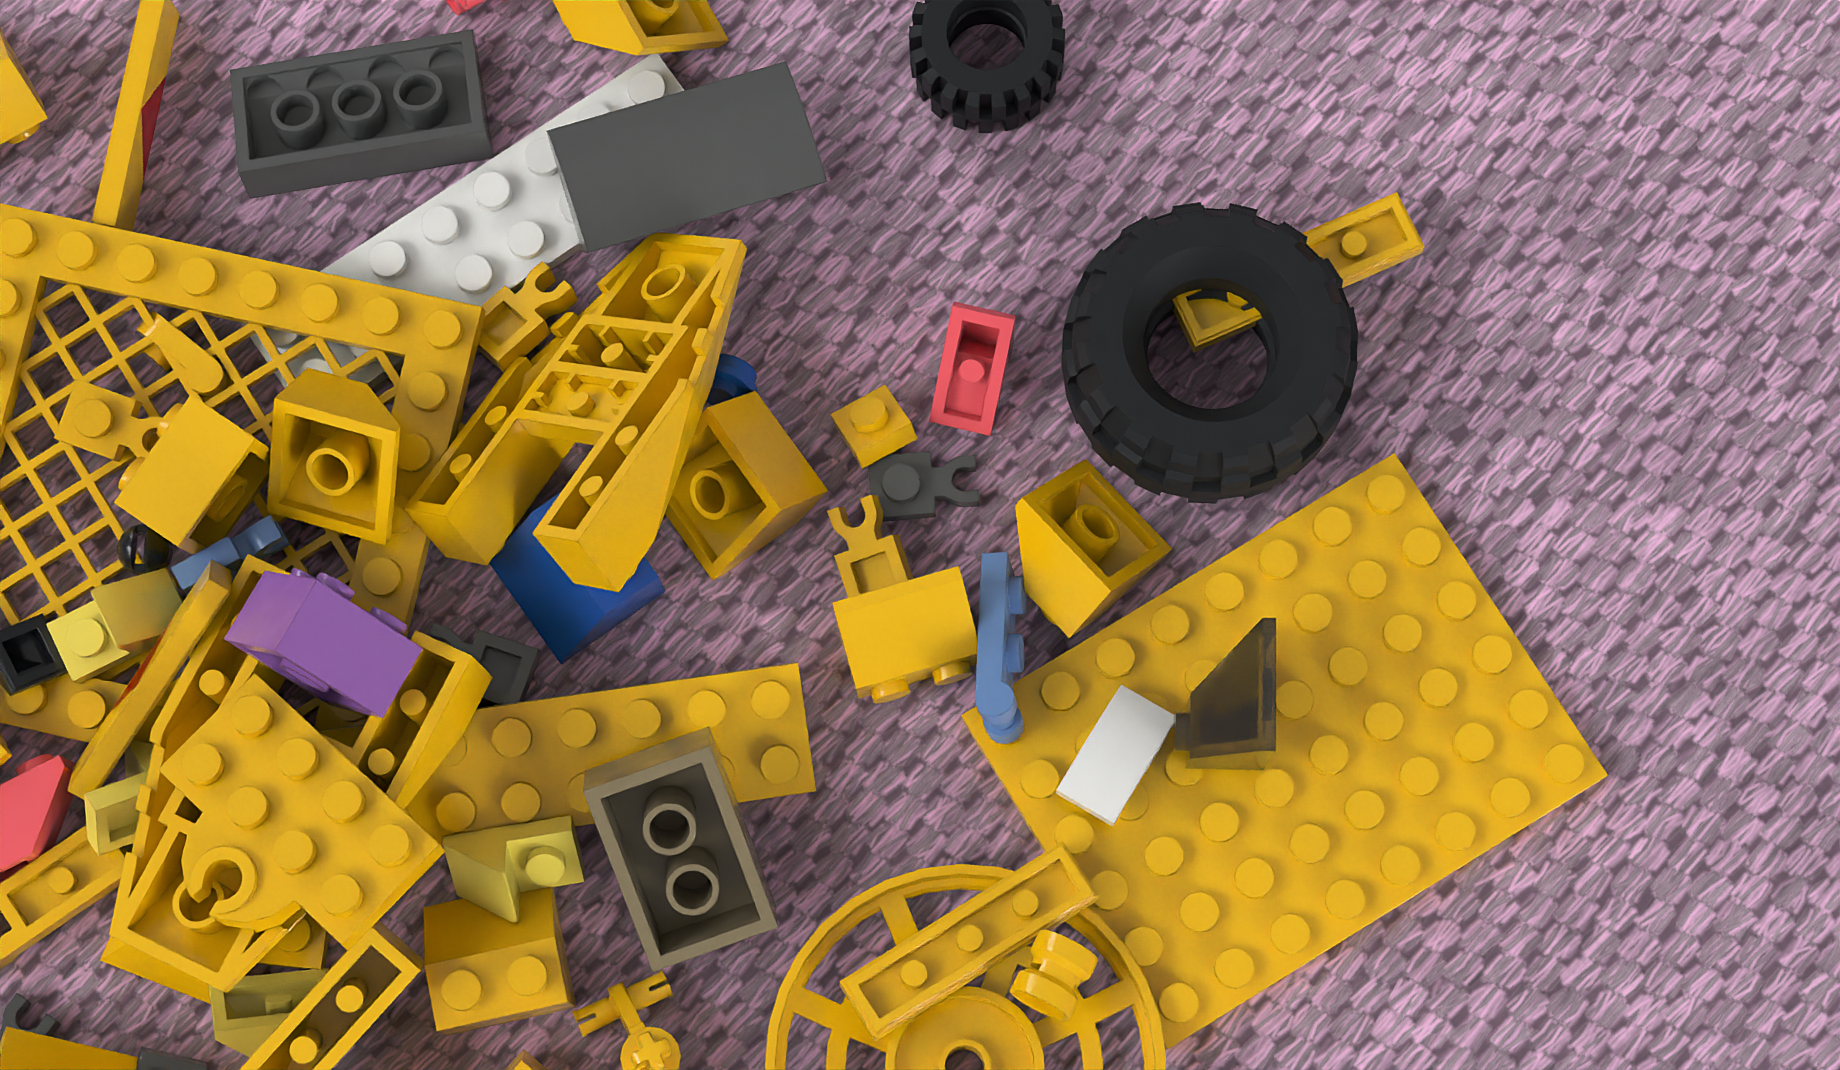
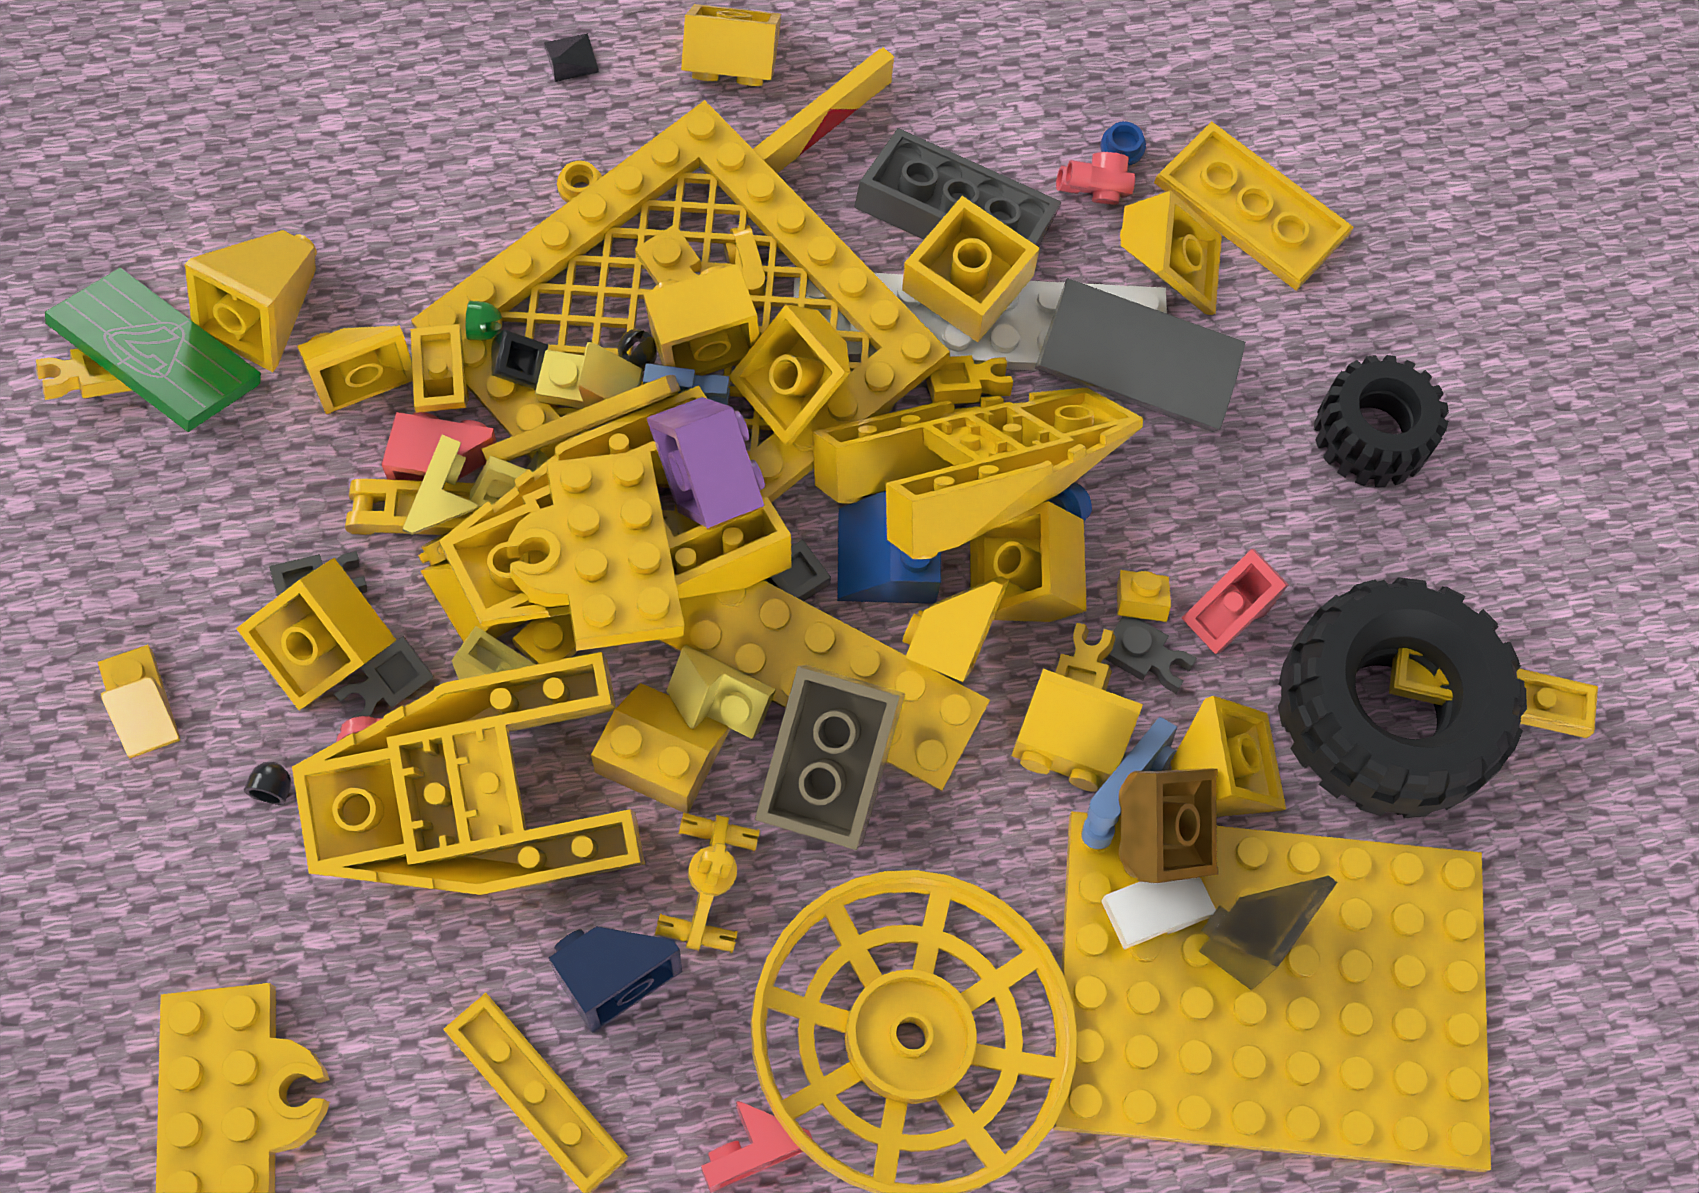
camera: 25 degrees right, 10 degrees down
yellow tile [840,841,1099,1041] -> none
yellow wheel [1010,930,1098,1021] -> none
none -> light yellow slope [403,435,480,535]
none -> yellow piece [418,533,448,565]
none -> yellow brick [902,196,1040,342]
none -> yellow slope [902,576,1010,682]
none -> pearl gold slope [1118,768,1218,883]

